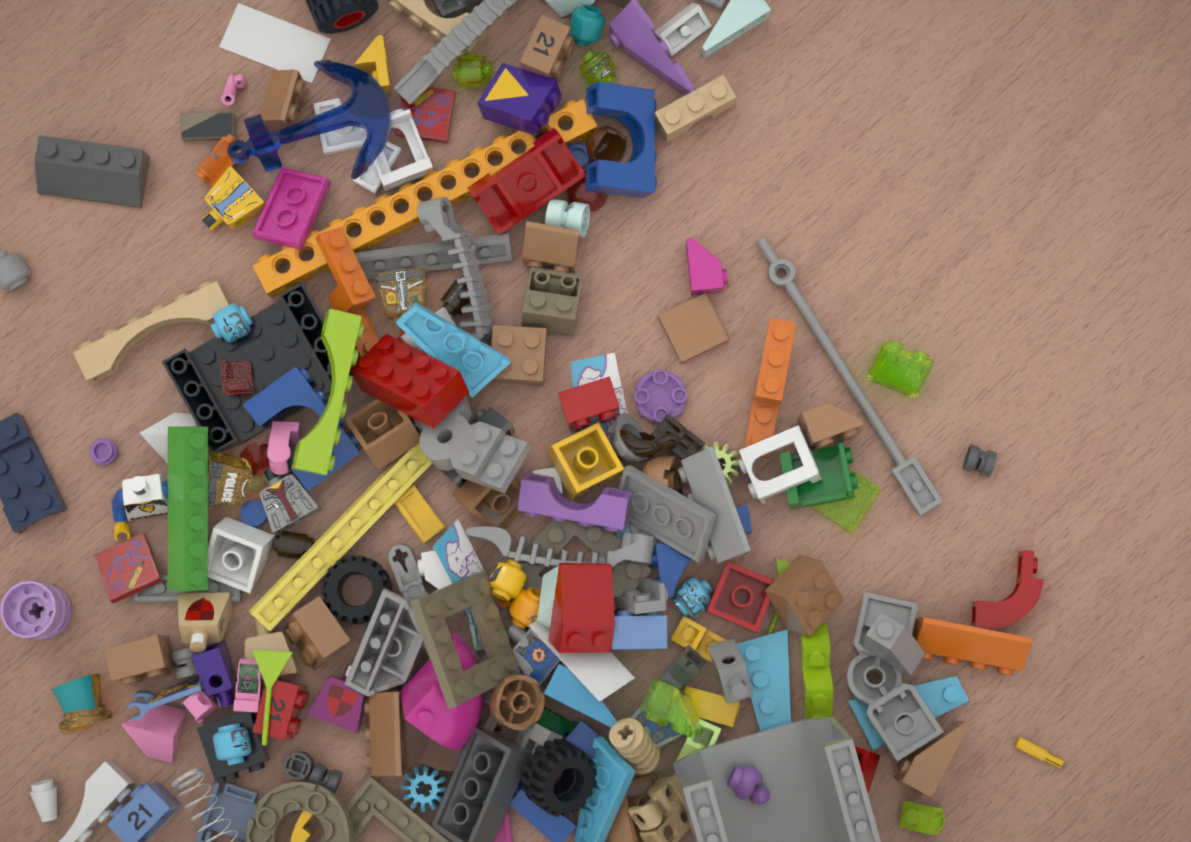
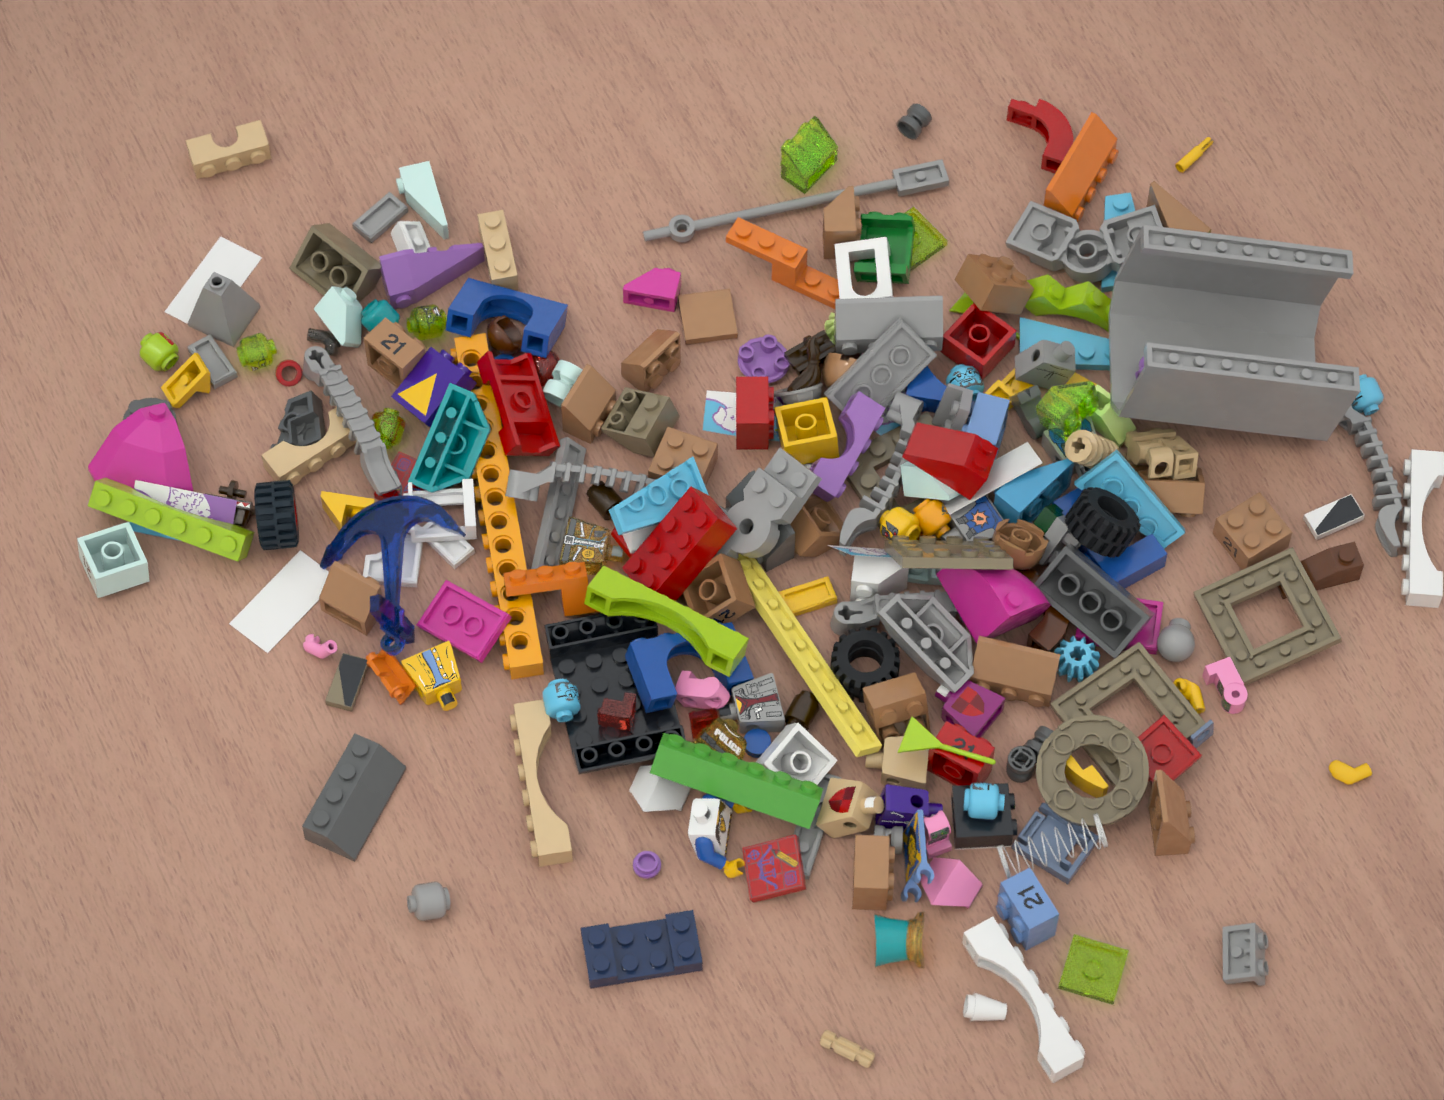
camera: 75 degrees left, 20 degrees down
lavender wheel [0,581,72,640] -> none
leg [233,658,263,713] -> none
light grey slope [863,612,925,676] -> none
none -> teal wedge [408,383,491,493]
none -> medium nougat slope [621,329,681,392]

